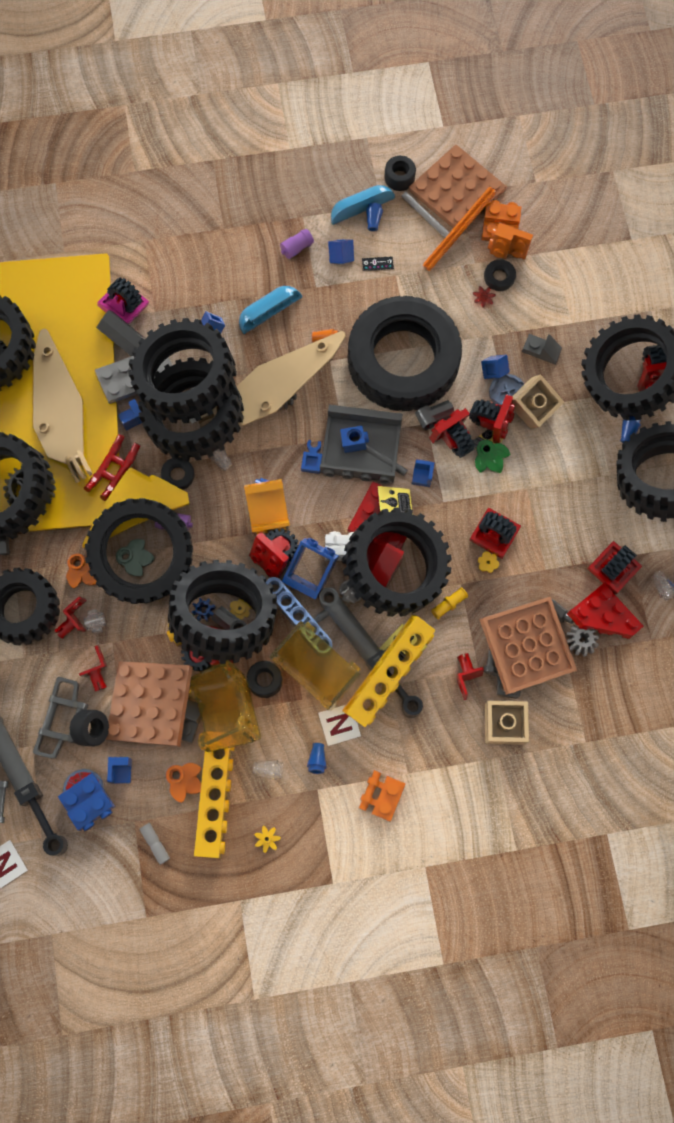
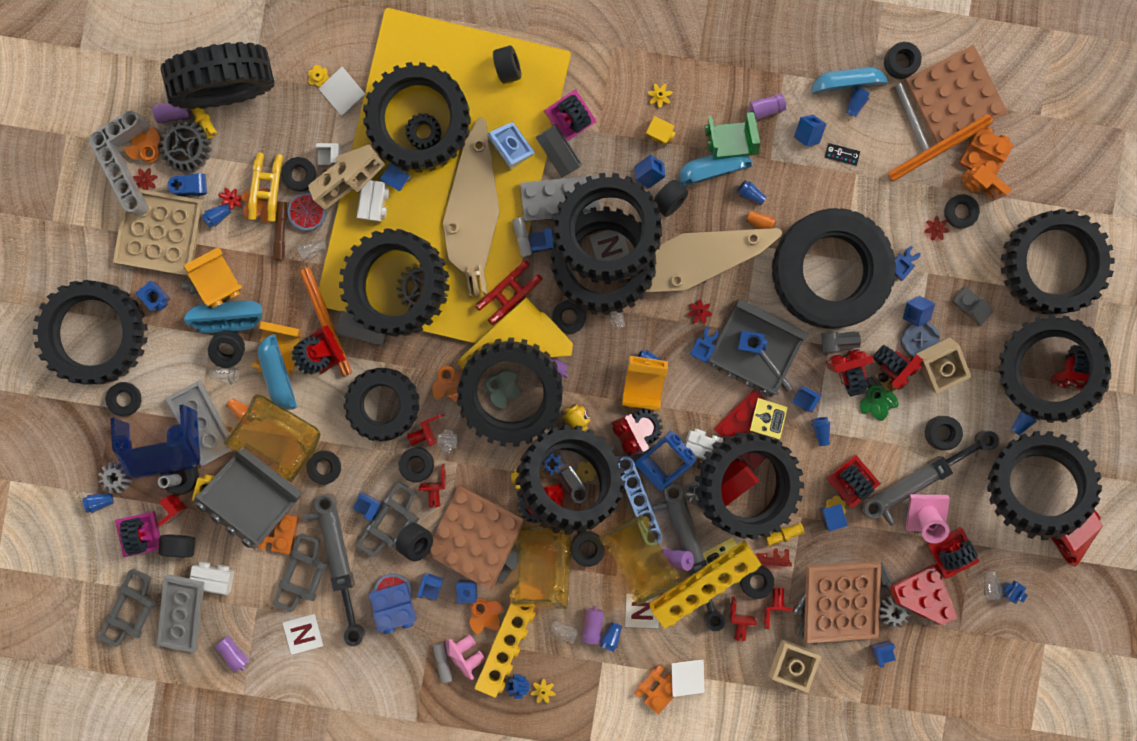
camera: 15 degrees right, 15 degrees up
none -> blue panel [353,492,382,521]
none -> black tyre [398,447,434,482]
none -> bright pink connector [445,634,486,680]
none -> blue brick [456,580,477,603]
none -> light blue slope [487,122,535,170]
none -> black tyre [493,45,521,84]
none -> blue gear [506,674,530,699]
none -> light grey piece [512,217,533,258]
none -> yellow head [562,404,590,431]
none -> medium lavender piece [582,606,604,644]
none -> yellow brick [645,116,676,146]
none -> yellow plant [648,84,673,108]
none -> black tyre [654,180,688,217]
none -> medium lavender piece [658,549,694,571]
none -> white sticker [672,659,705,697]
none -> red plant [688,299,713,323]
none -> panel [704,112,760,159]
none -> red bracket [729,596,757,642]
none -> blue cone [737,180,766,206]
none -> black tyre [740,565,774,599]
none -> clear red plate [756,548,792,567]
none -> blue cone [811,417,830,446]
none -> blue panel [819,504,848,532]
none -> dark grey piece [860,430,999,526]
none -> blue panel [871,640,896,668]
none -> blue plate [894,246,921,281]
none -> bright pink plant [905,494,950,543]
none -> black tyre [925,416,963,450]
none -> black tyre [1001,209,1115,314]

